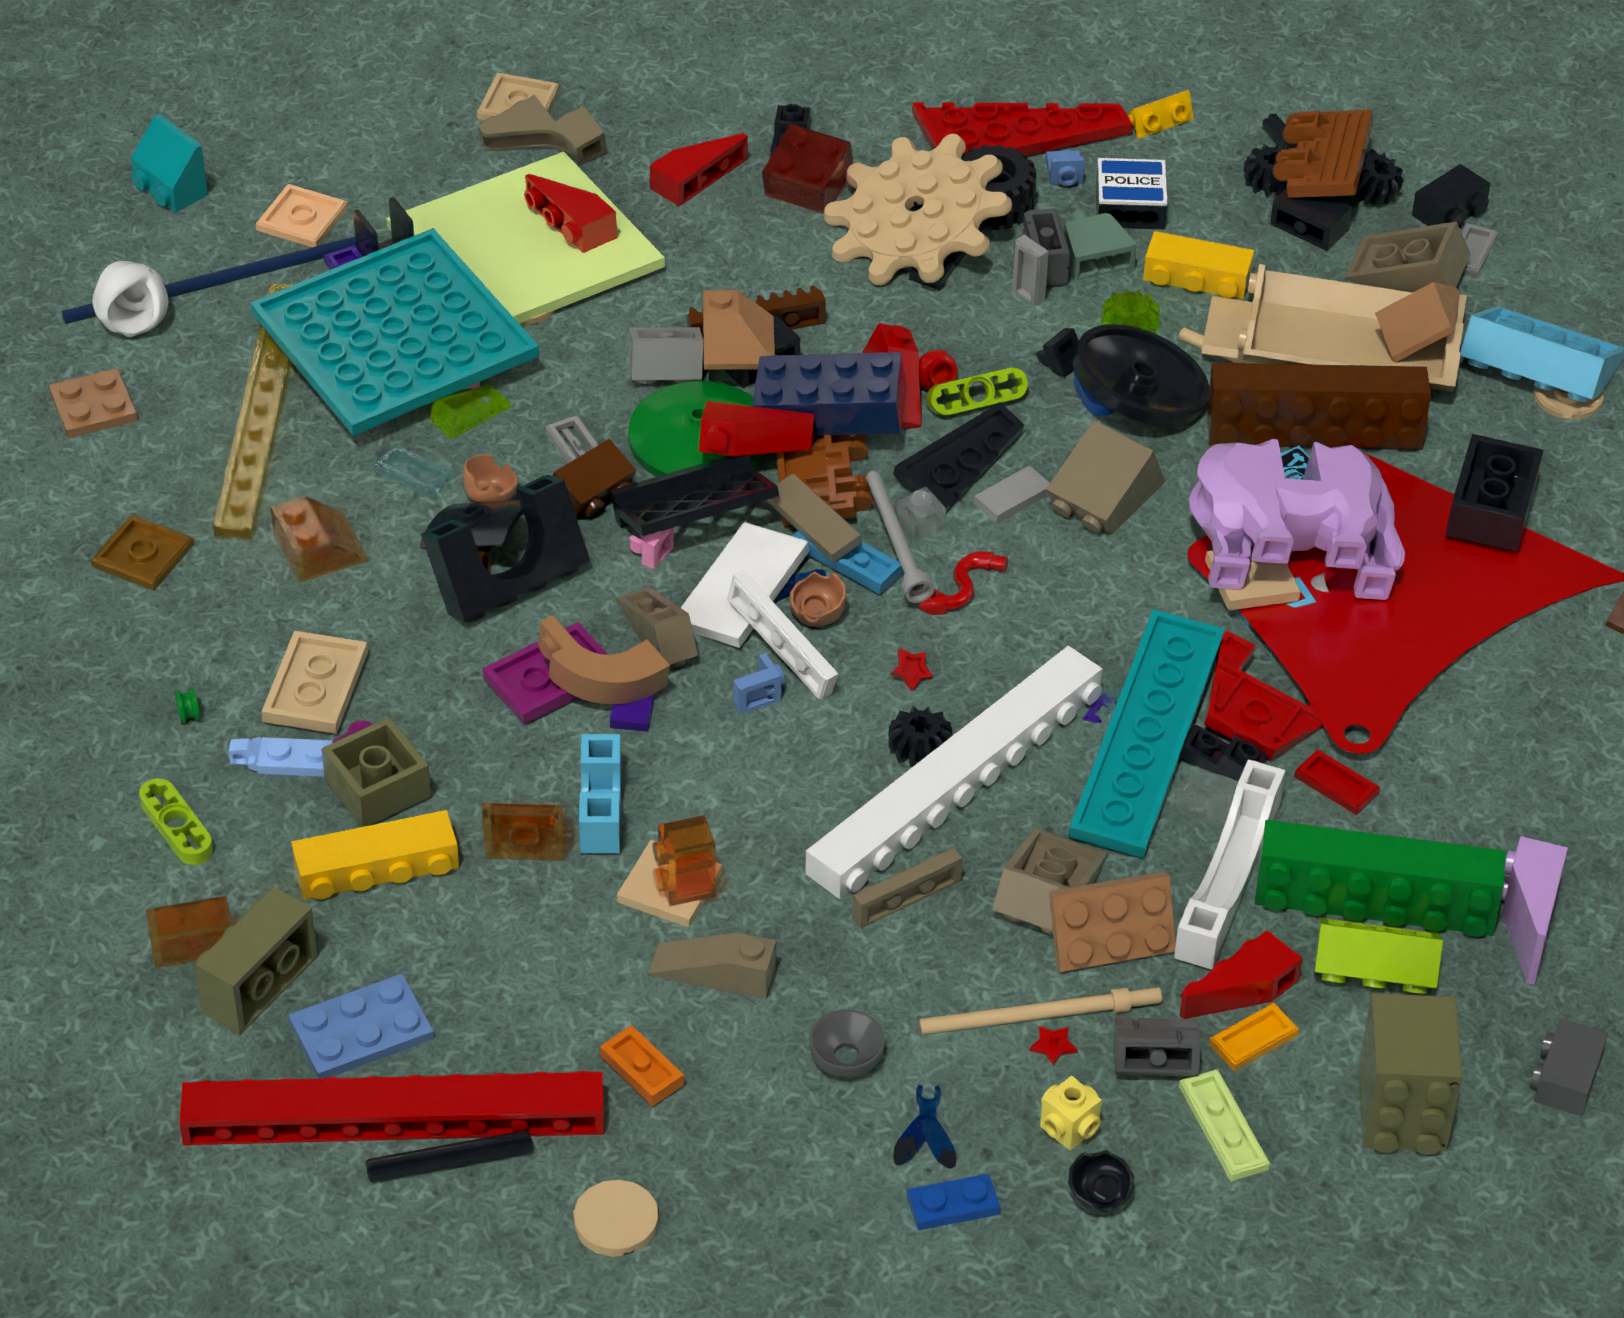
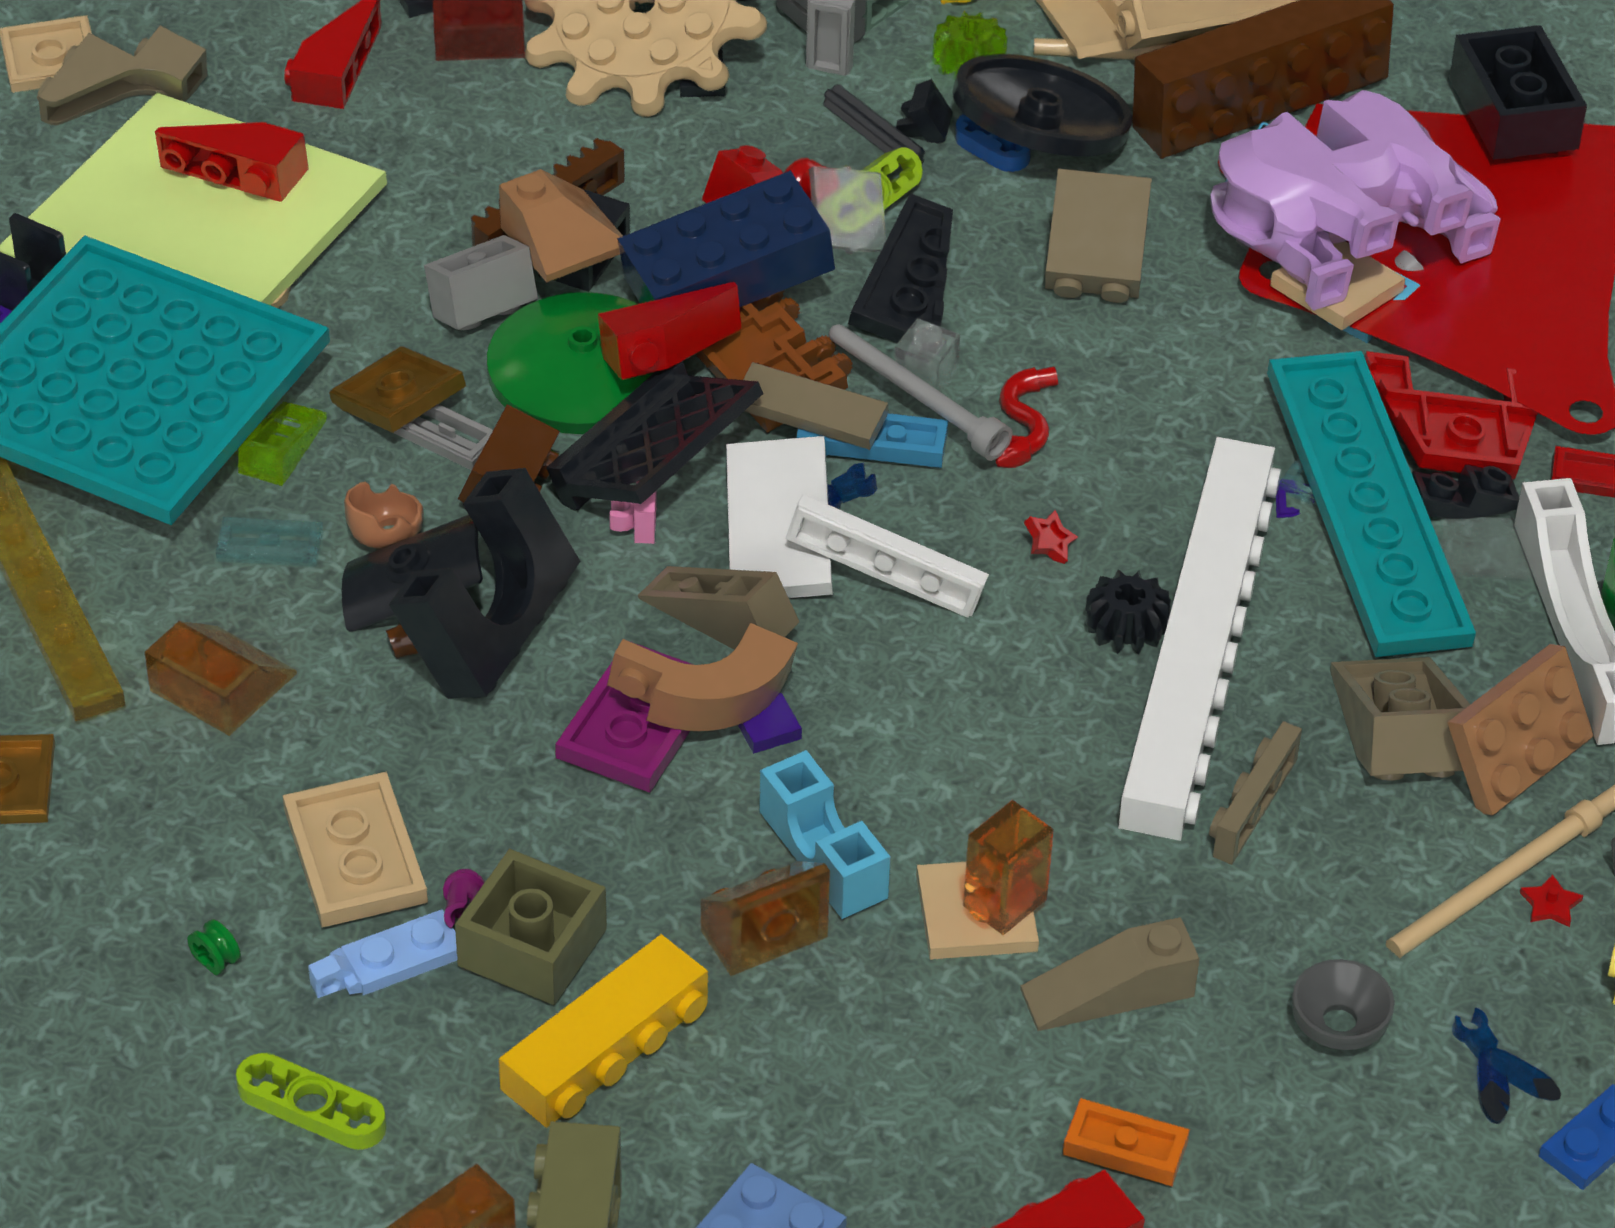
camera: 30 degrees left, 0 degrees up
medium blue bracket [733,653,785,714] -> none
nougat hair [790,572,846,628] -> none
light grey tile [973,465,1050,524] -> none
none -> pearl gold tile [329,346,466,433]
none -> clear piece [809,165,886,255]
none -> black axle [824,85,925,164]

